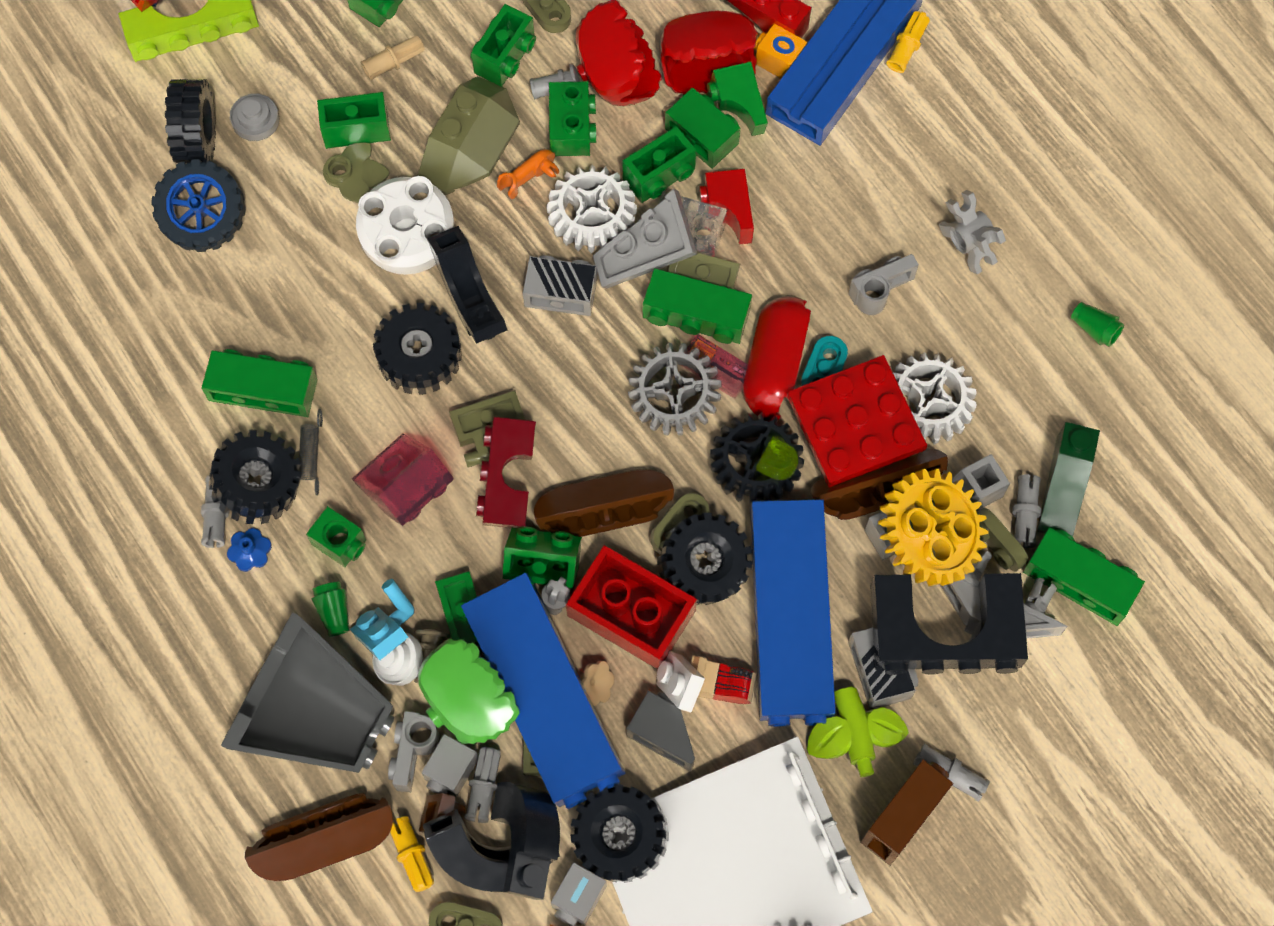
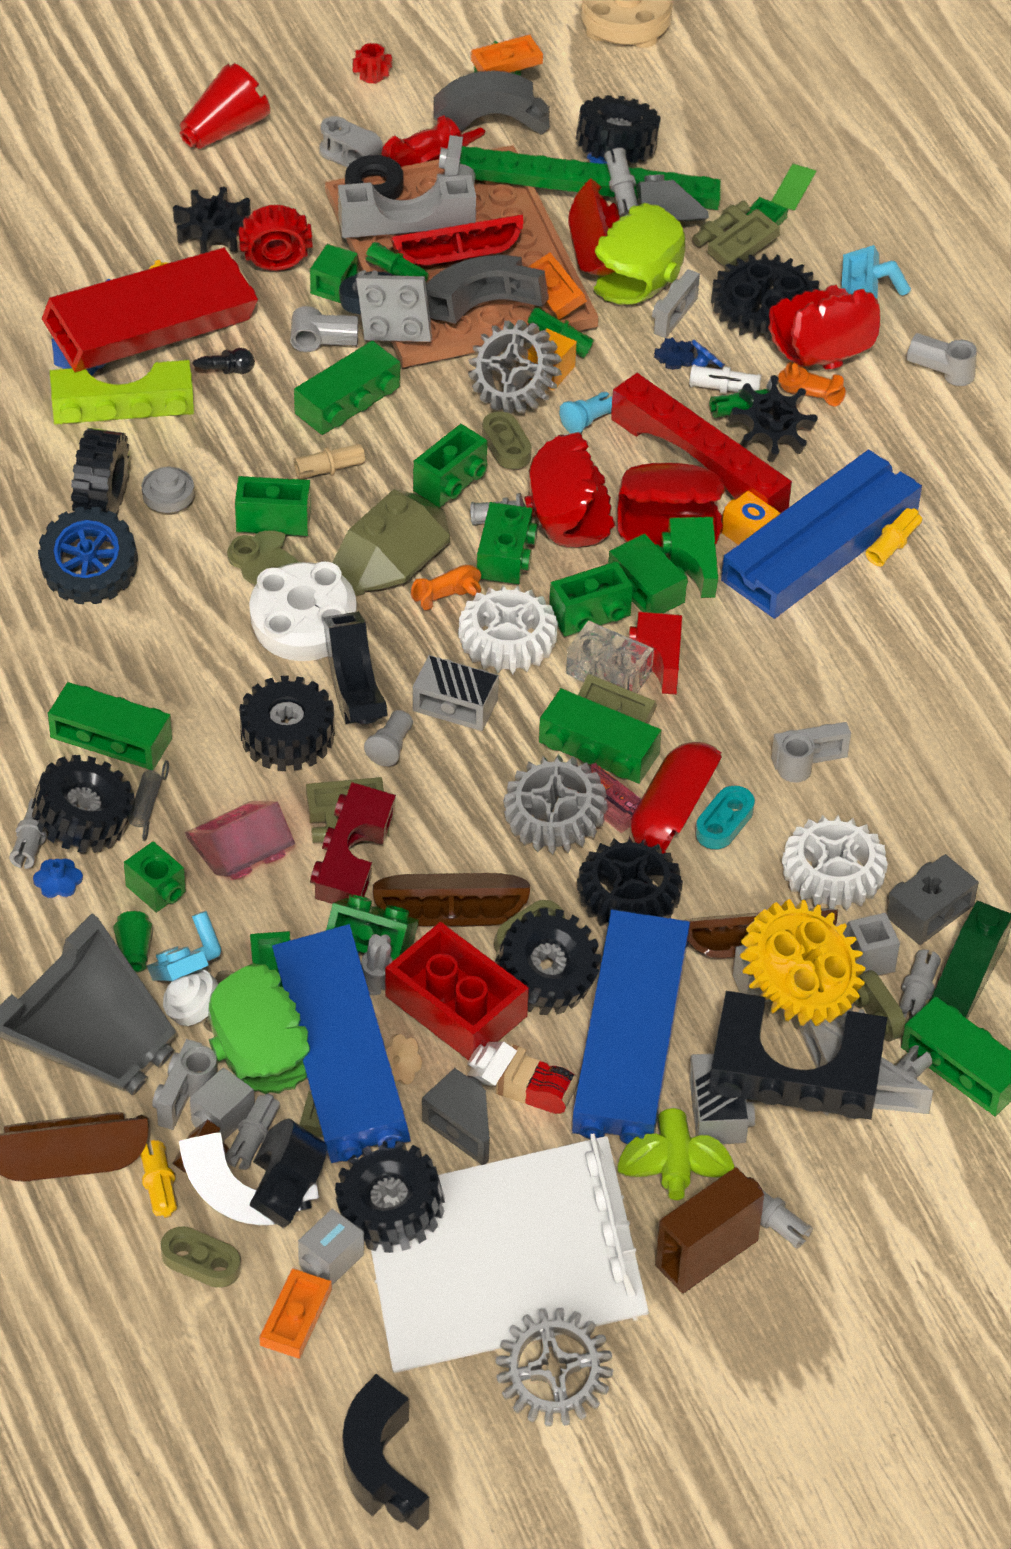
camera: 10 degrees right, 20 degrees down
light grey wing [593,189,697,289] -> none
clear neon green tile [756,437,798,480] -> none
red plate [787,355,927,488] -> none
light grey pin [939,190,1006,274] -> none
none -> light grey pin [364,710,413,766]
none -> dark grey brick [887,854,979,945]

